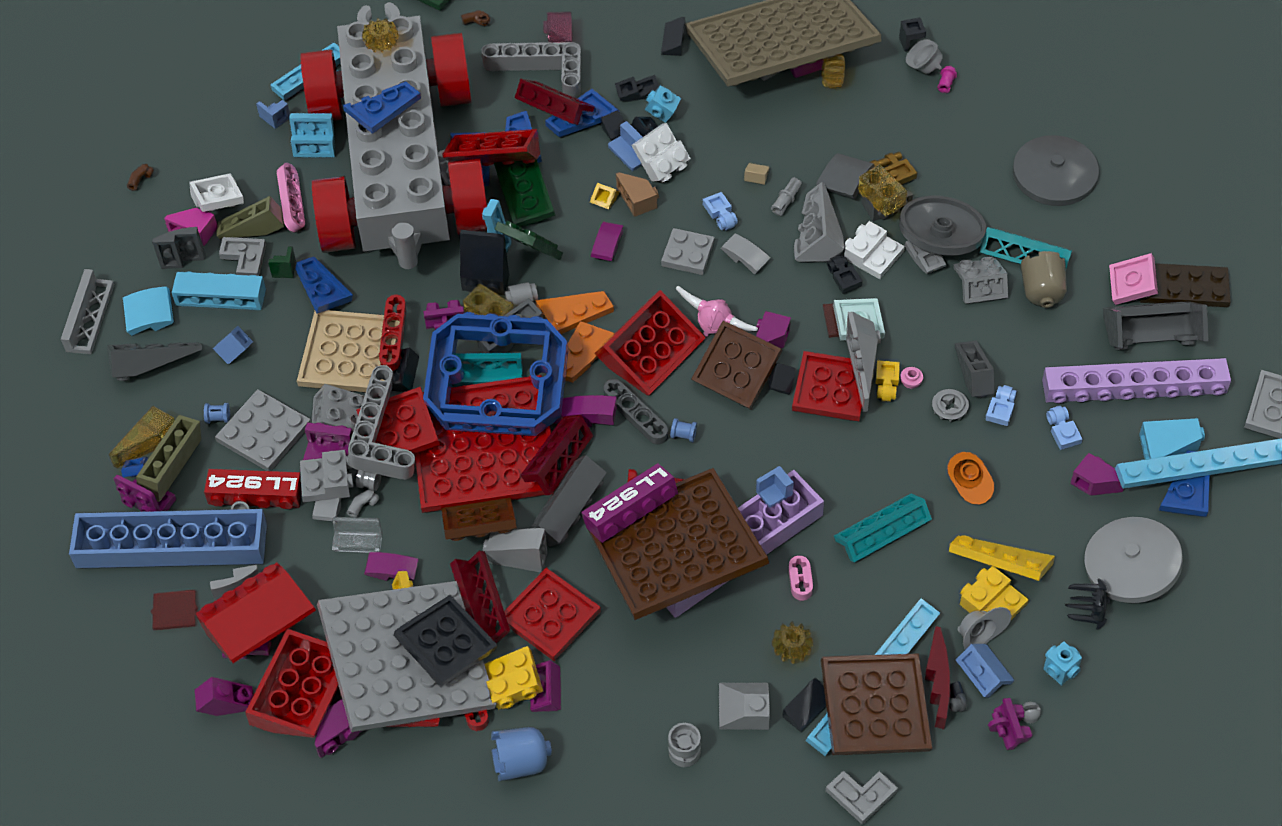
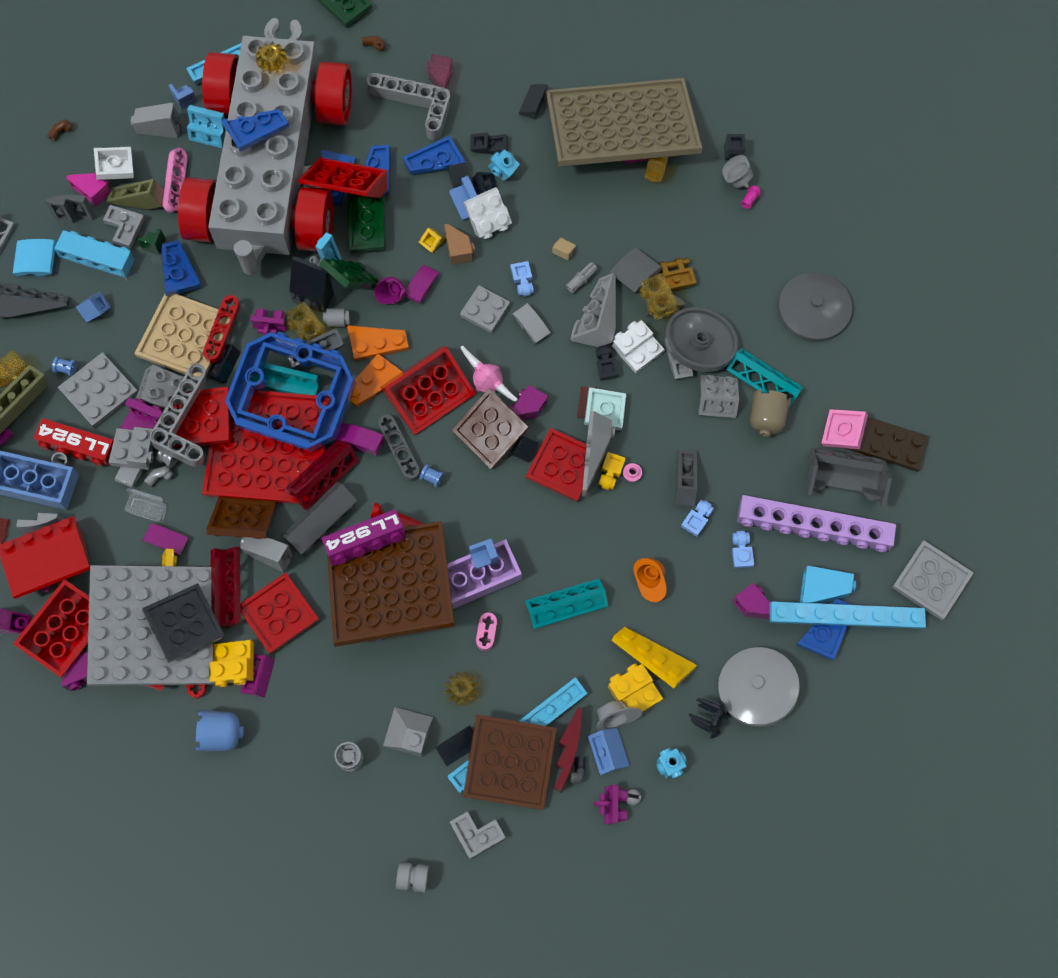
camera: 10 degrees right, 15 degrees up
dark red fence [514,78,595,125] -> none
light grey gear [932,389,969,422] -> none
none -> light grey slope [131,103,181,138]
none -> magenta hair [374,276,406,304]

